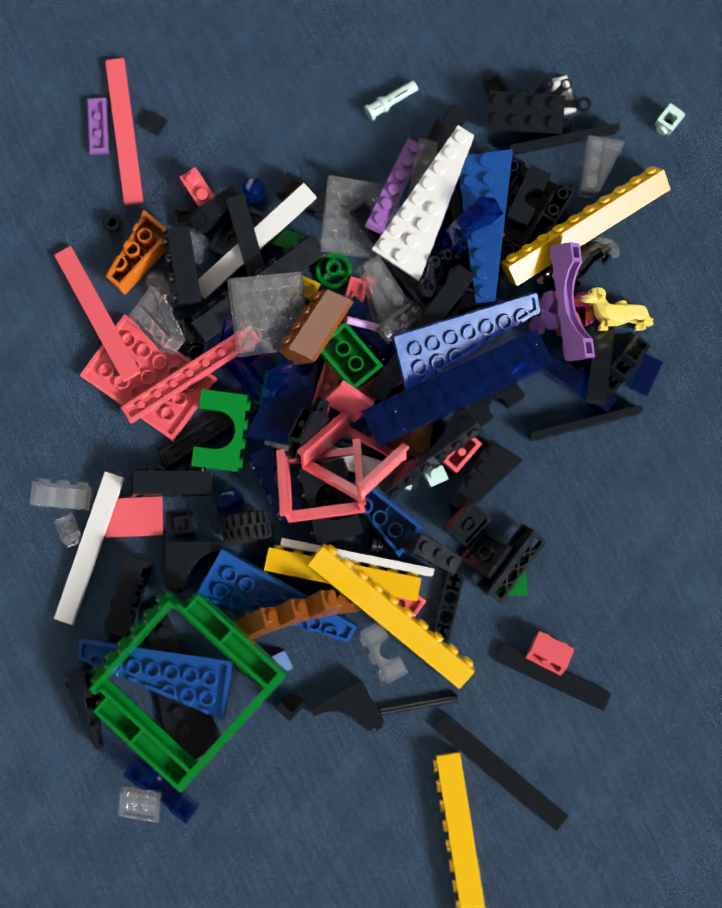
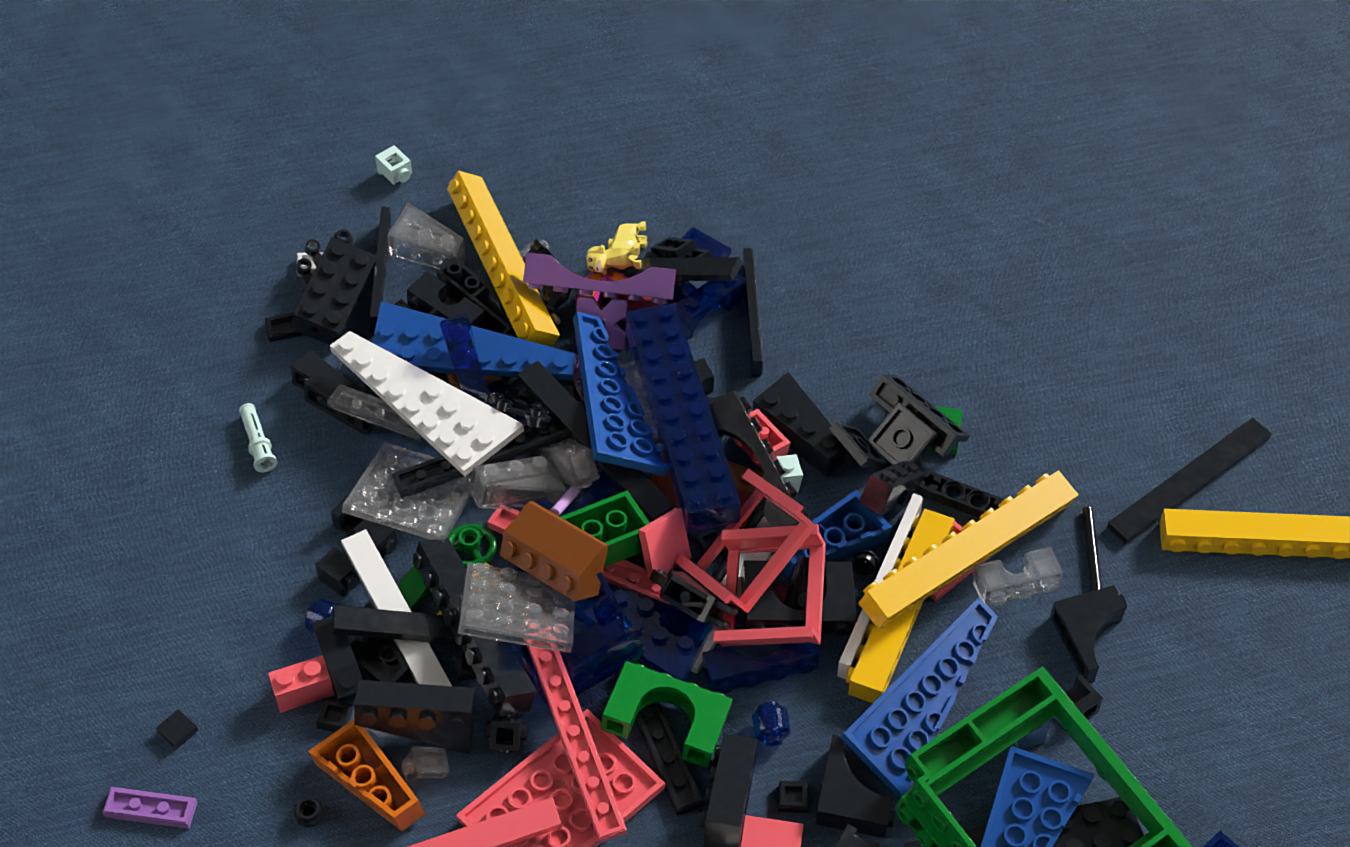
camera: 75 degrees left, 30 degrees down
coral tile [106,58,144,205] -> none
clear wedge [129,286,185,355] -> none
black plate [186,342,205,360] -> none
black tyre [220,510,272,545] -> none
dark orange arch [234,590,362,639] -> none
medium lavender plate [365,138,424,235] -> none
black tile [496,644,611,711] -> none
coral brick [526,631,574,676] -> none

